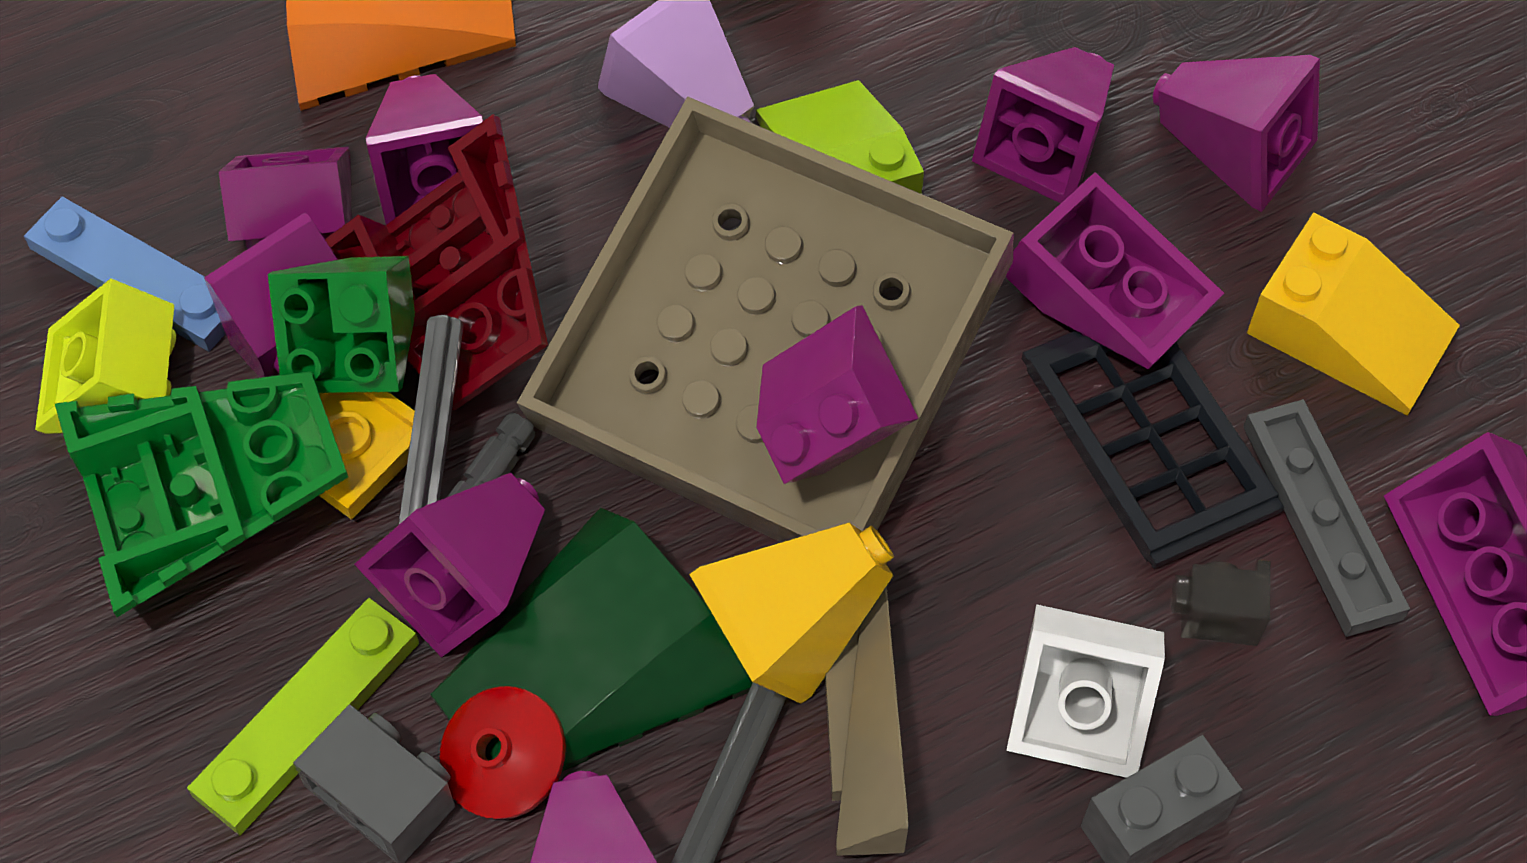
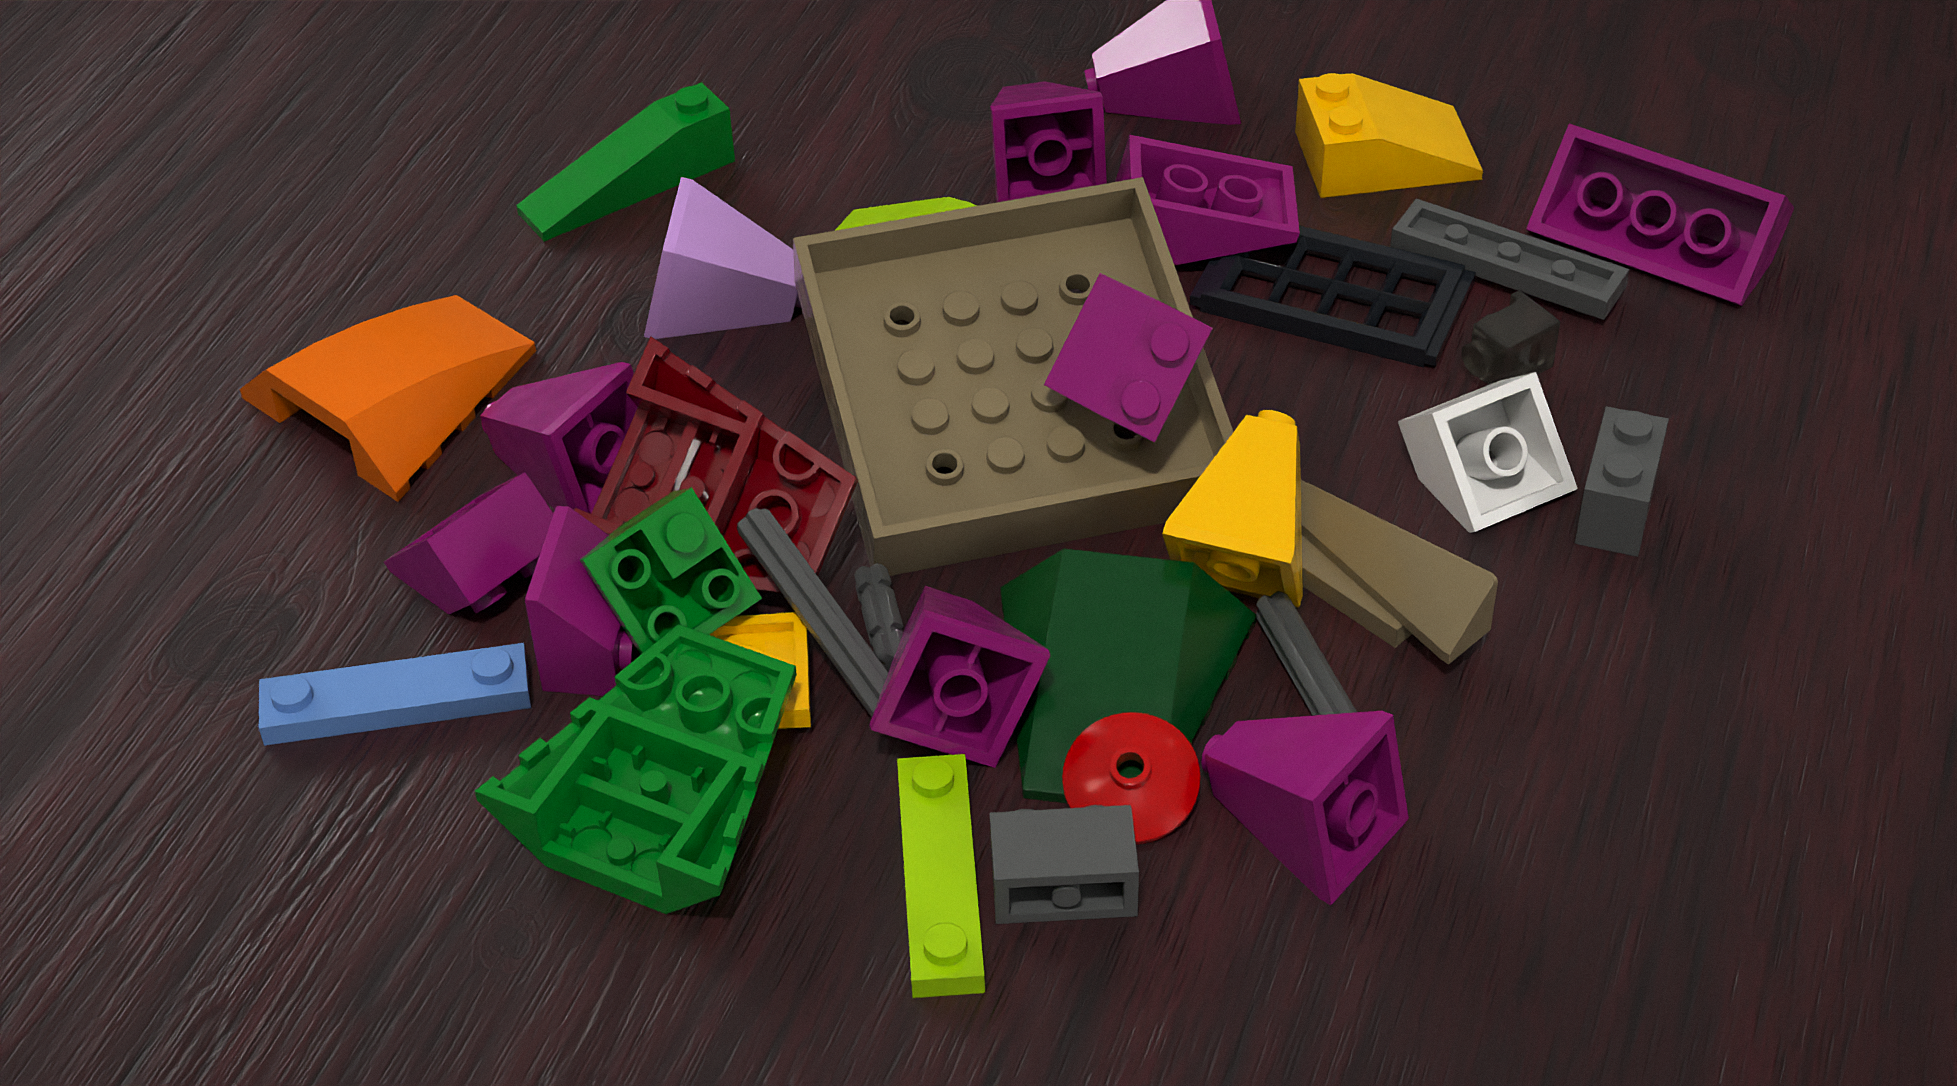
camera: 40 degrees left, 15 degrees down
neon yellow slope [35,278,176,434] -> none

